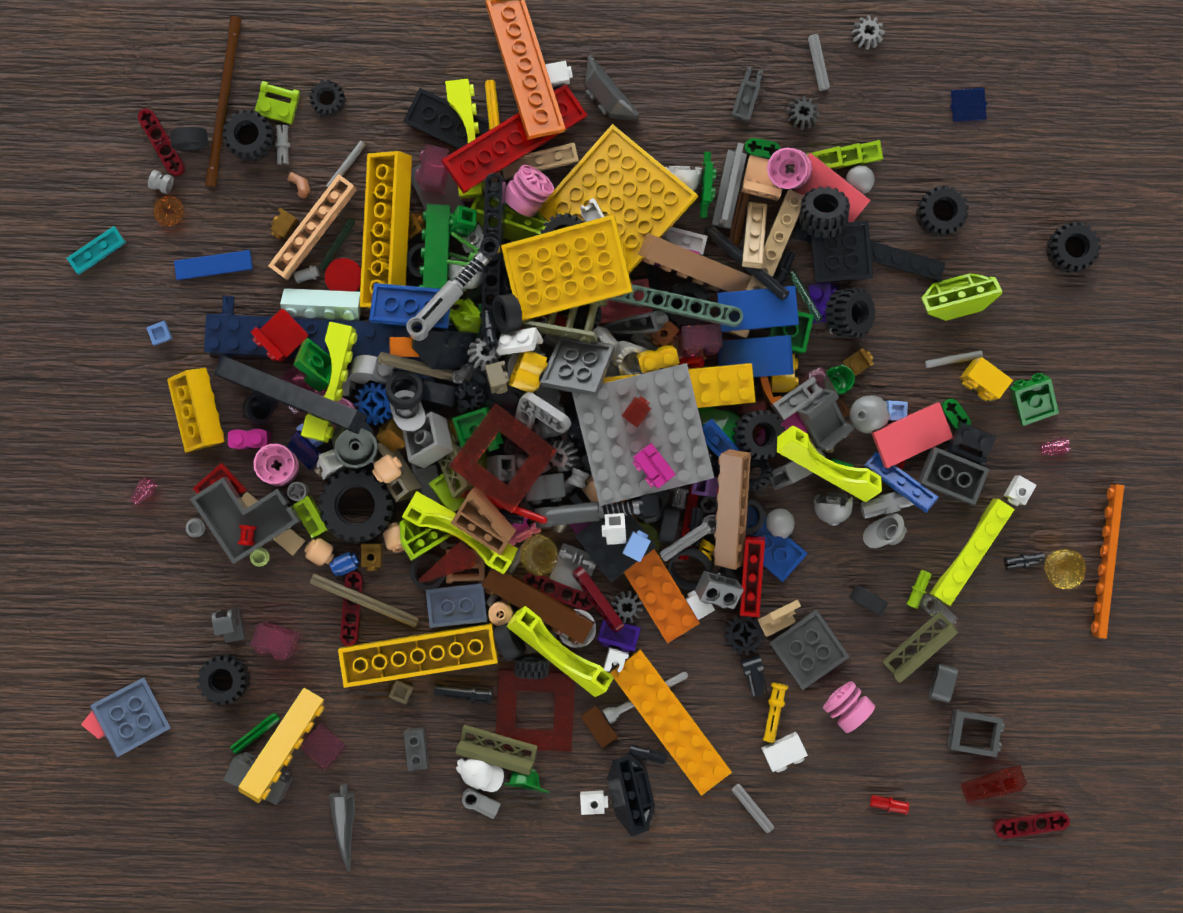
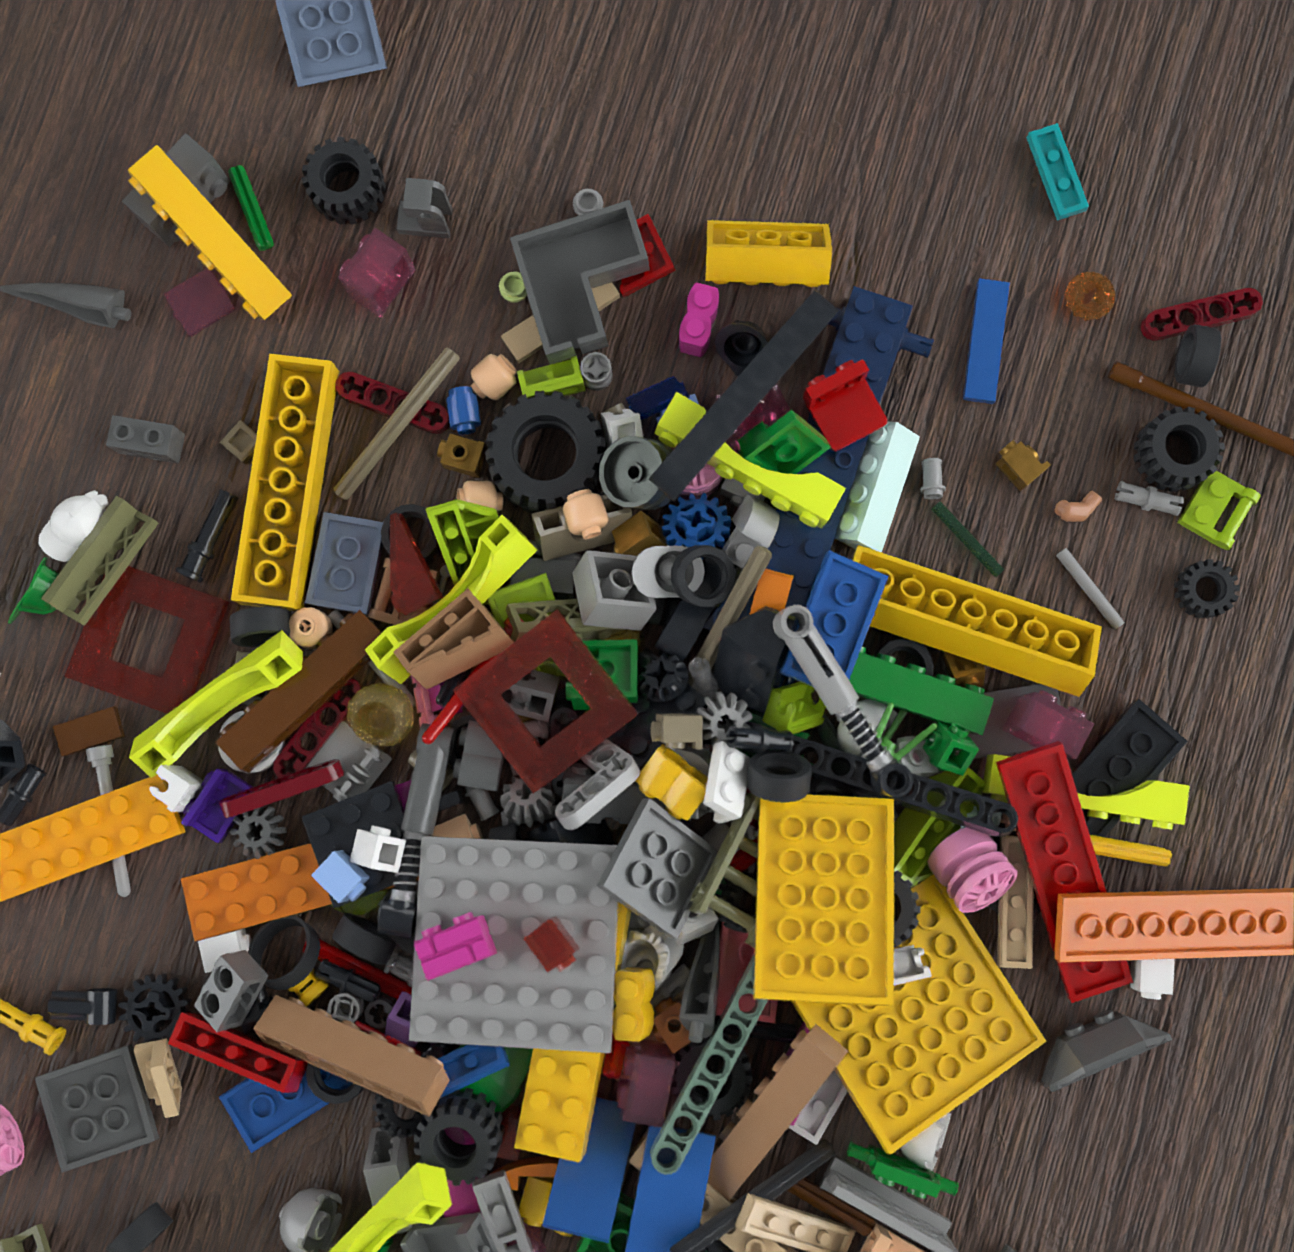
camera: 115 degrees right, 5 degrees down
clear pink cone [130,477,157,506] -> none
medium blue plate [146,321,173,346] -> none
light grey wheel [148,170,174,194] -> none
red bush [237,525,257,546] -> none
bright pink wheel [254,444,299,487] -> none
light nougat brick [268,174,357,280] -> none
red tile [324,258,361,292] -> none
light grey piece [462,788,501,819] -> none
black tyre [514,655,549,680] -> none
light grey wheel [567,467,590,489] -> none
light grey axle [660,522,711,561] -> none
light grey hair [765,508,795,539] -> none

